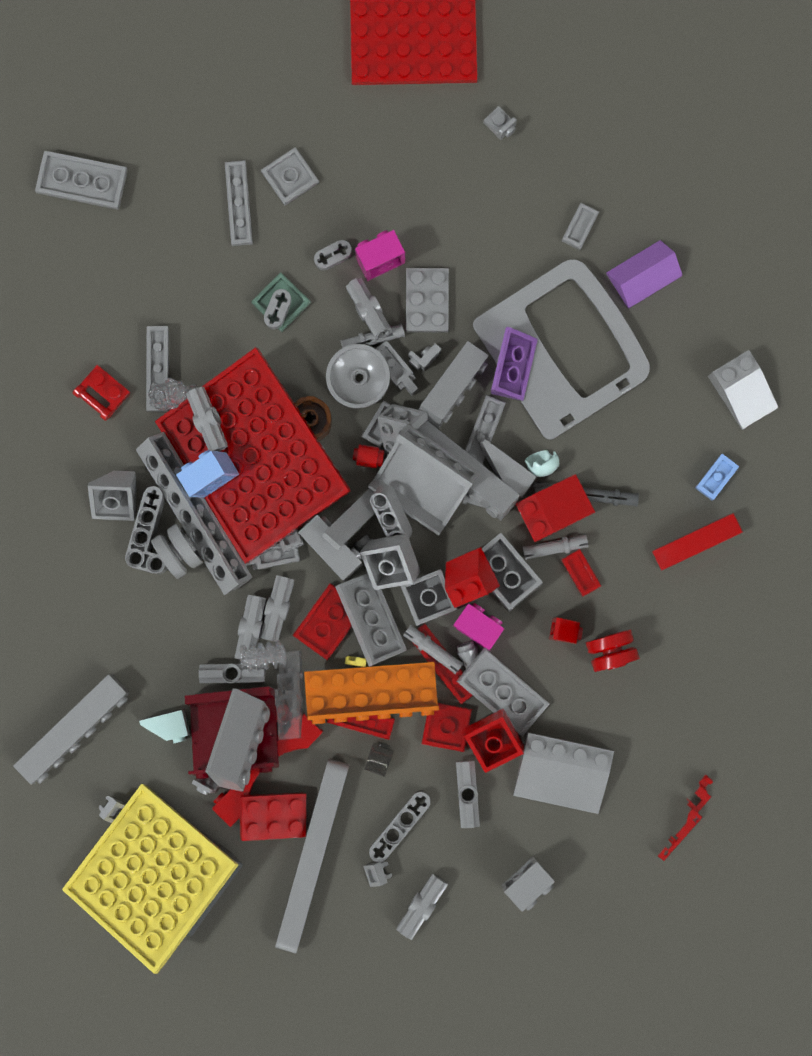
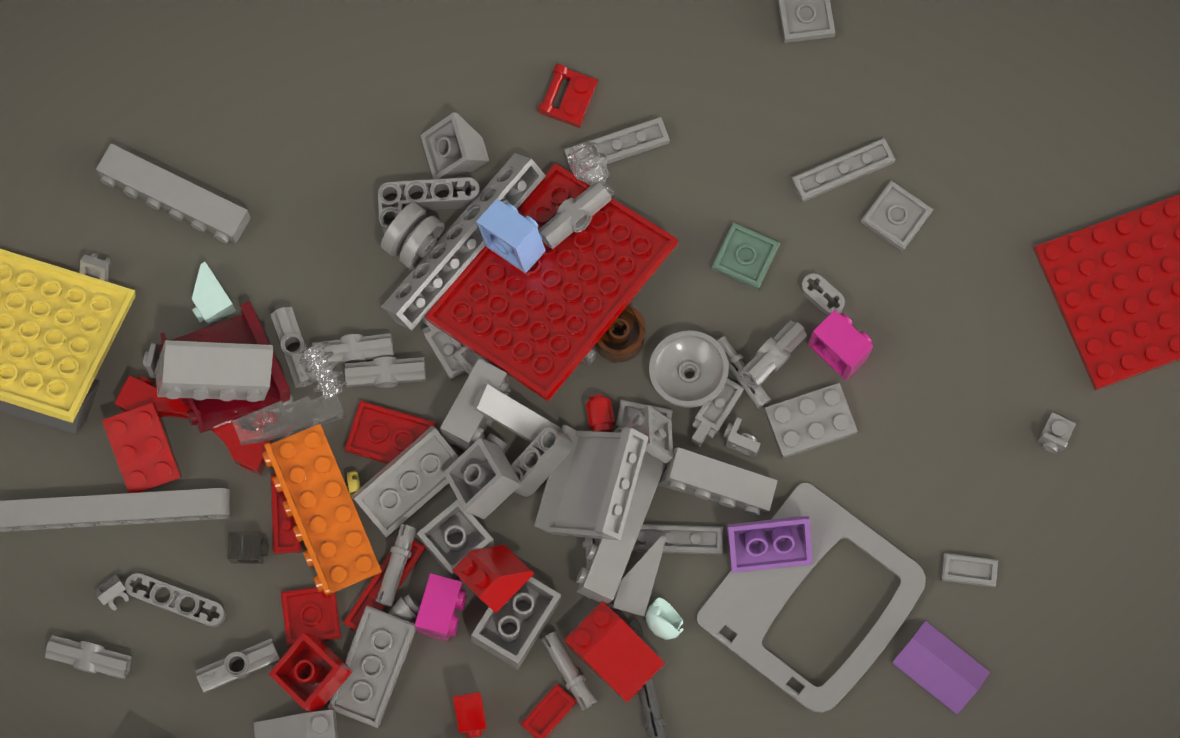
camera: 70 degrees right, 10 degrees down
light grey beam [264,289,292,330] -> none

